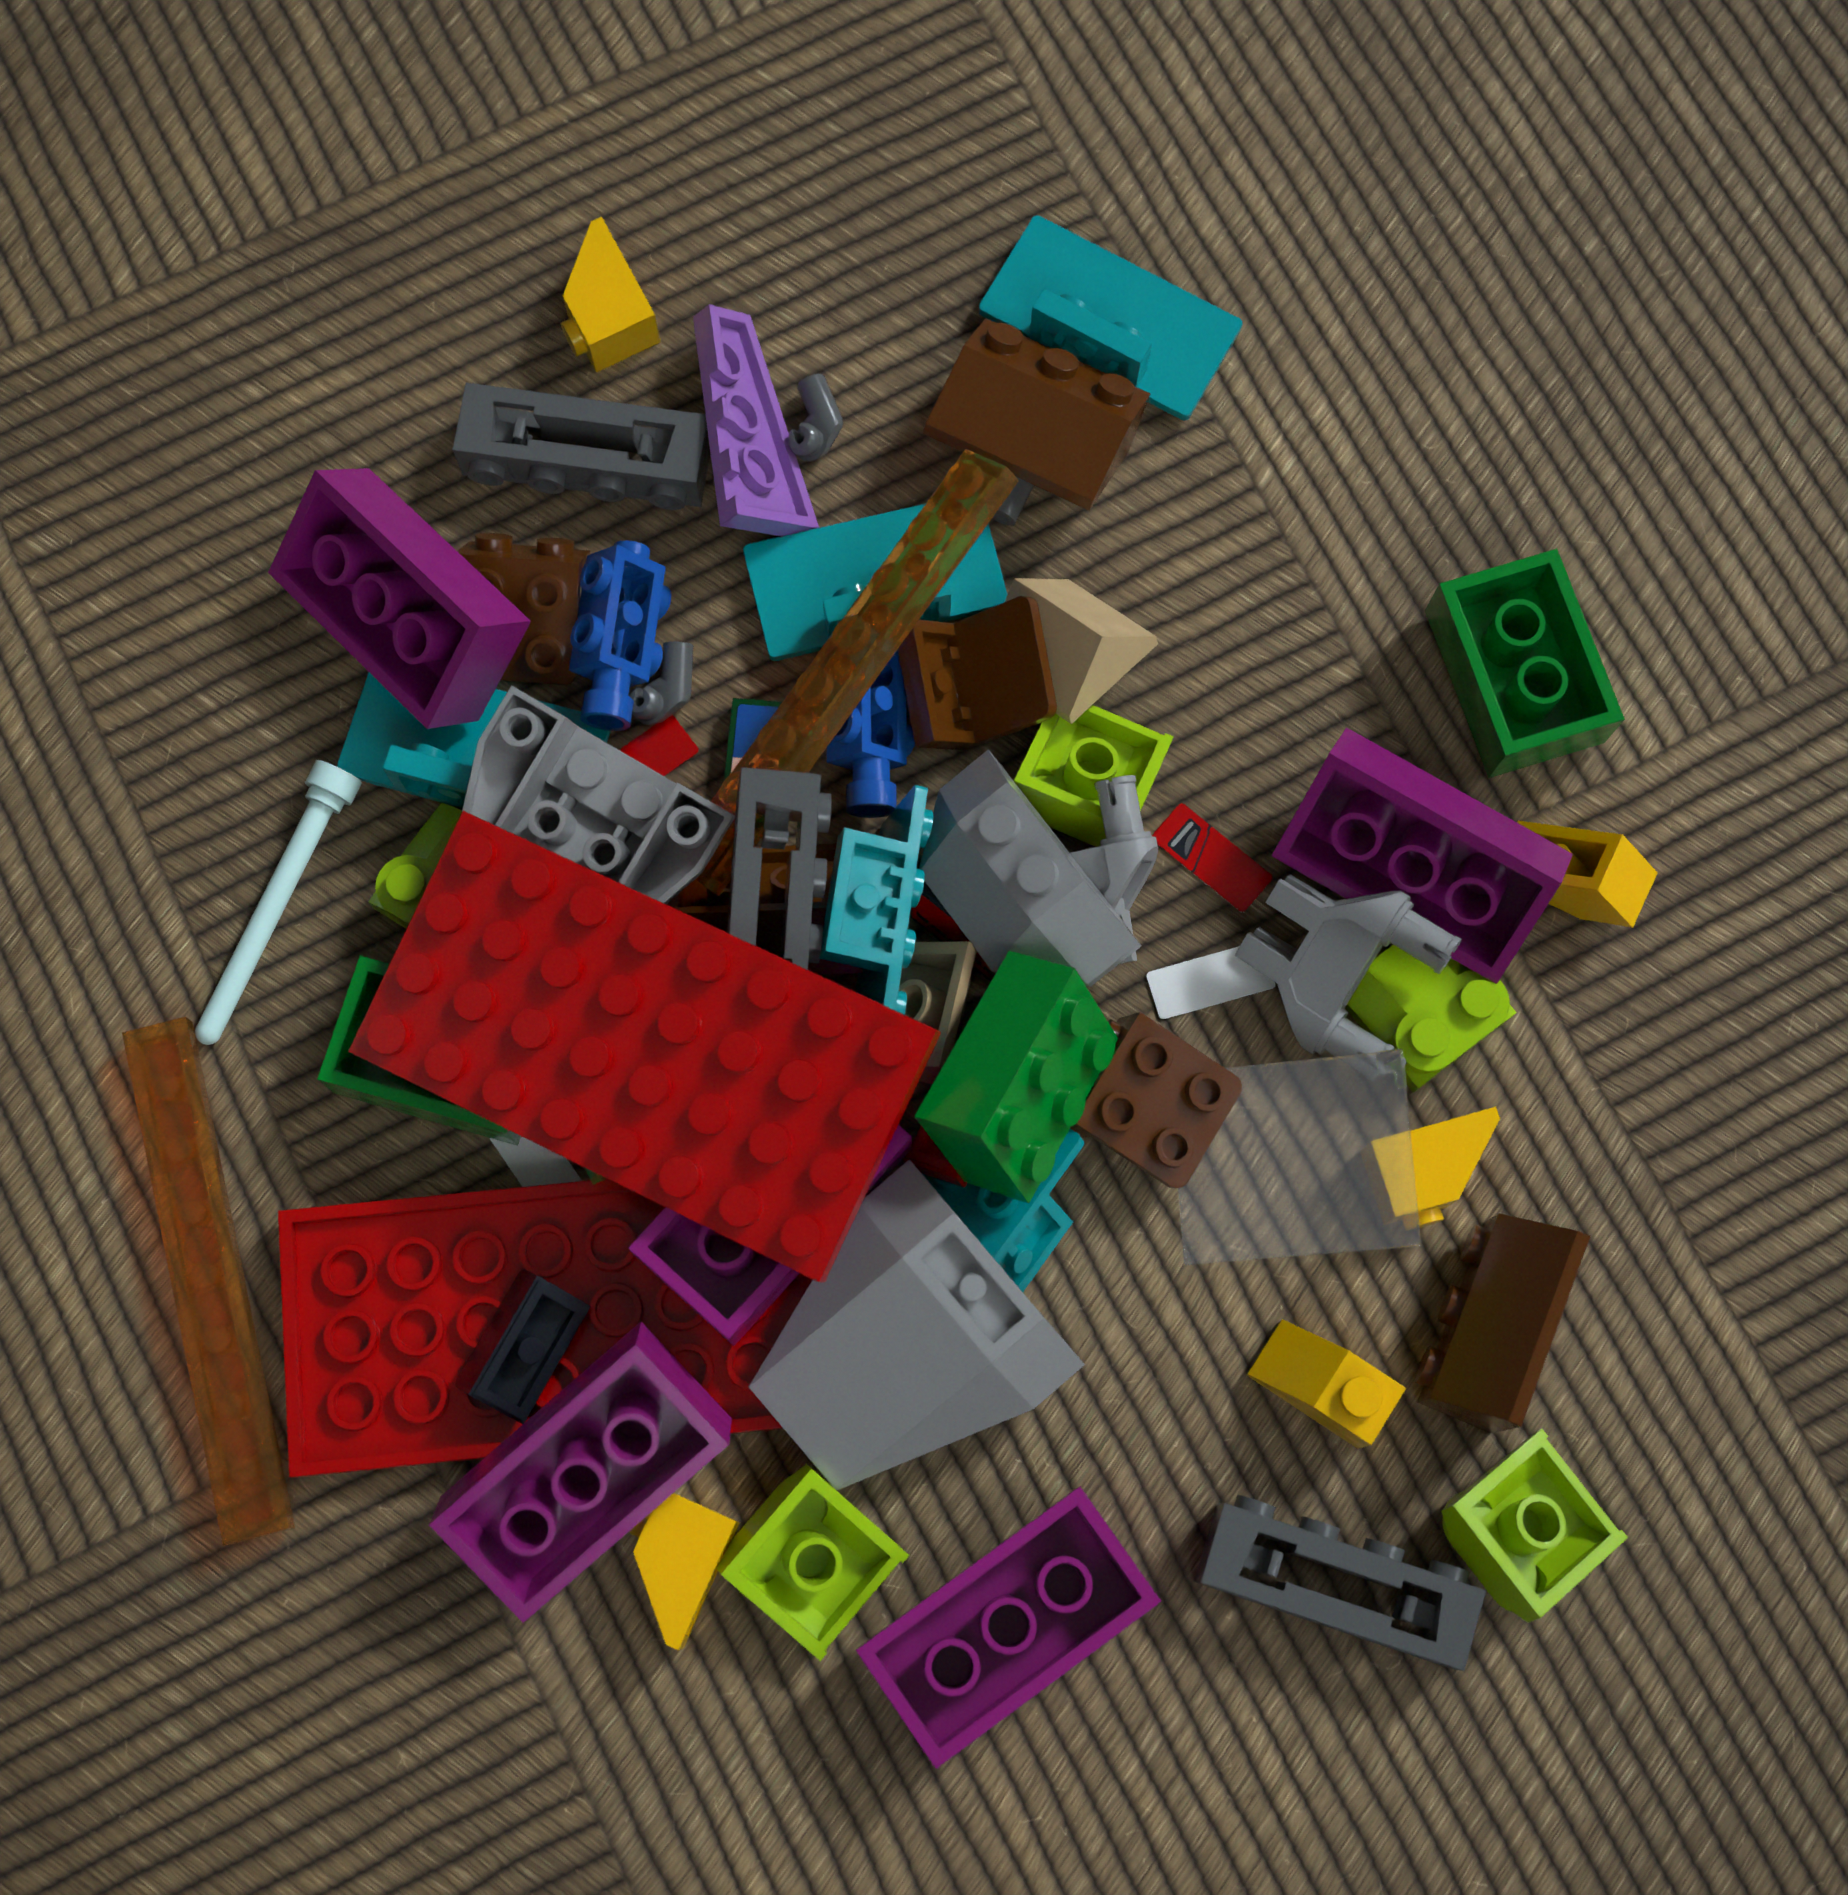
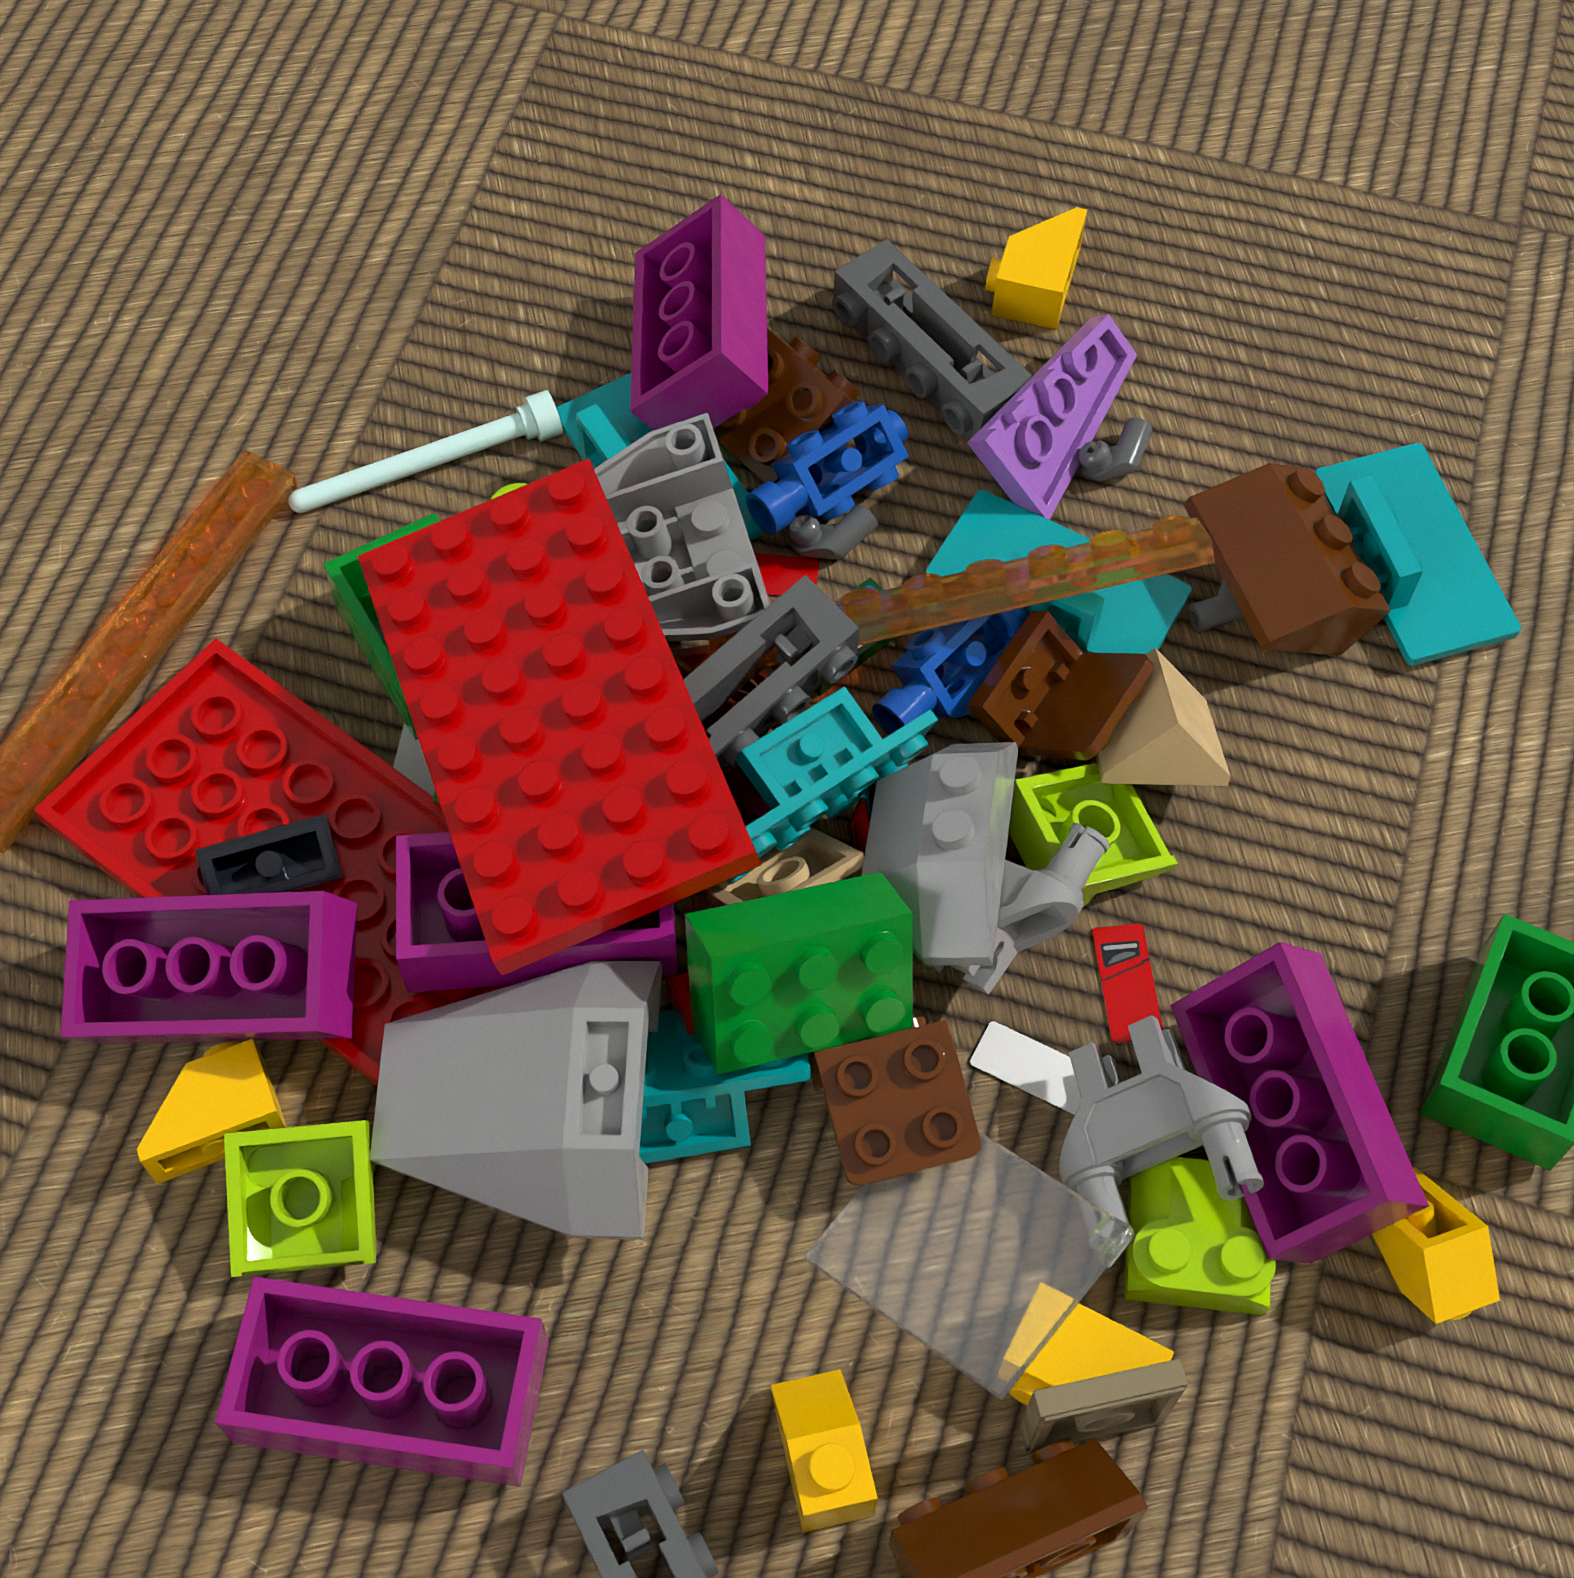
camera: 45 degrees right, 15 degrees down
none -> dark tan tile [1019,1359,1188,1453]

